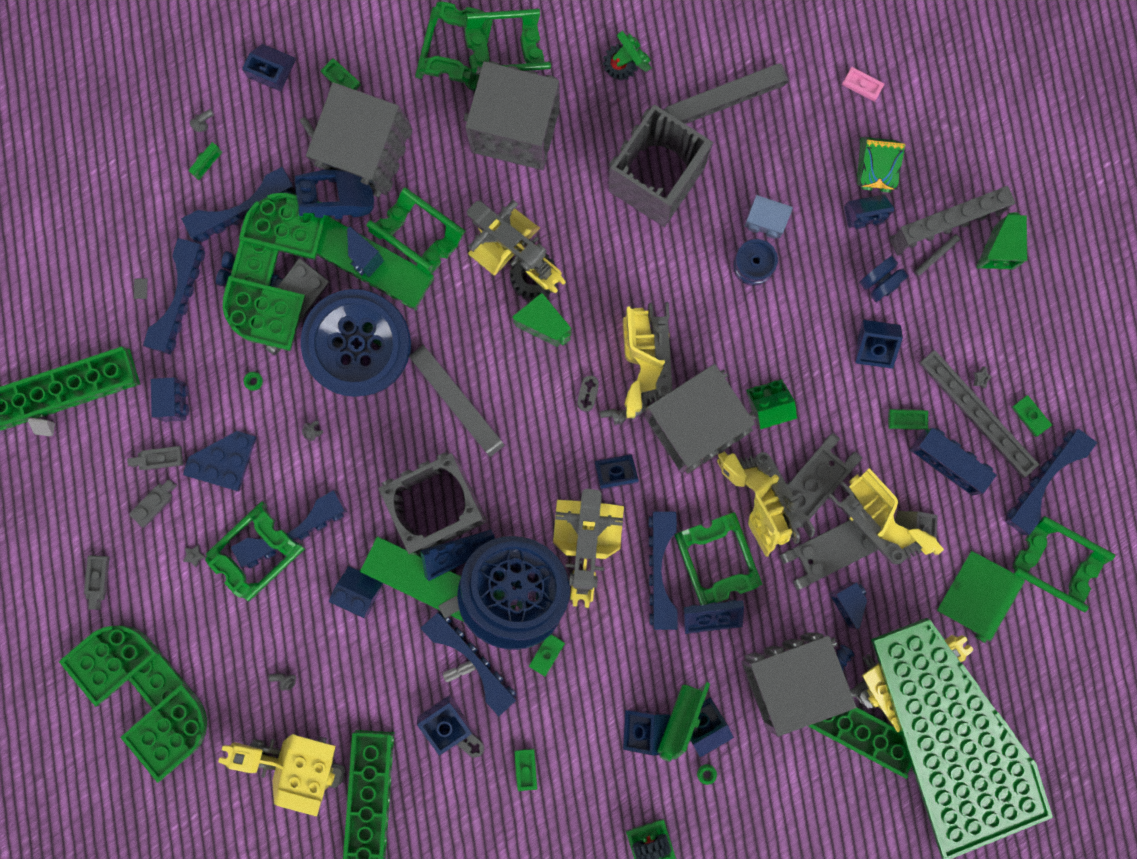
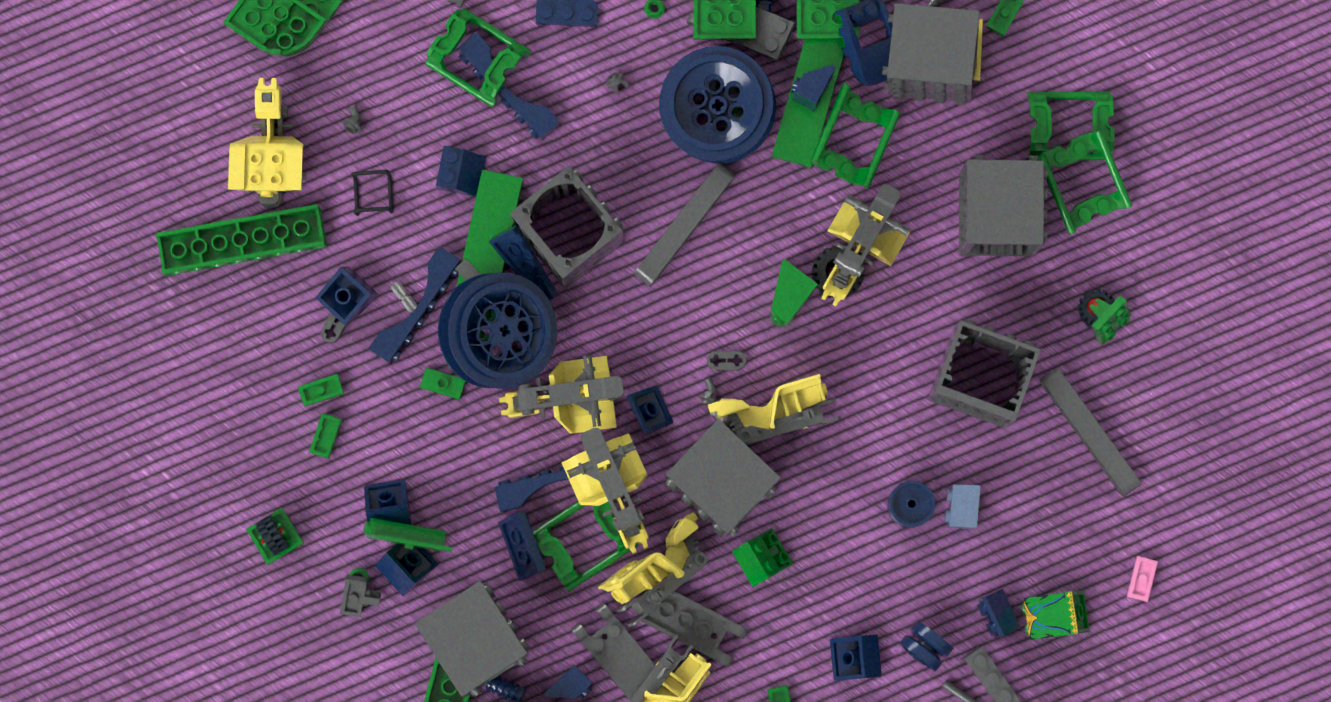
camera: 75 degrees right, 0 degrees up
none -> green plate [309,413,342,459]
none -> dark grey hinge [340,575,381,617]
none -> black piece [351,170,393,216]
none -> piece [562,428,649,554]

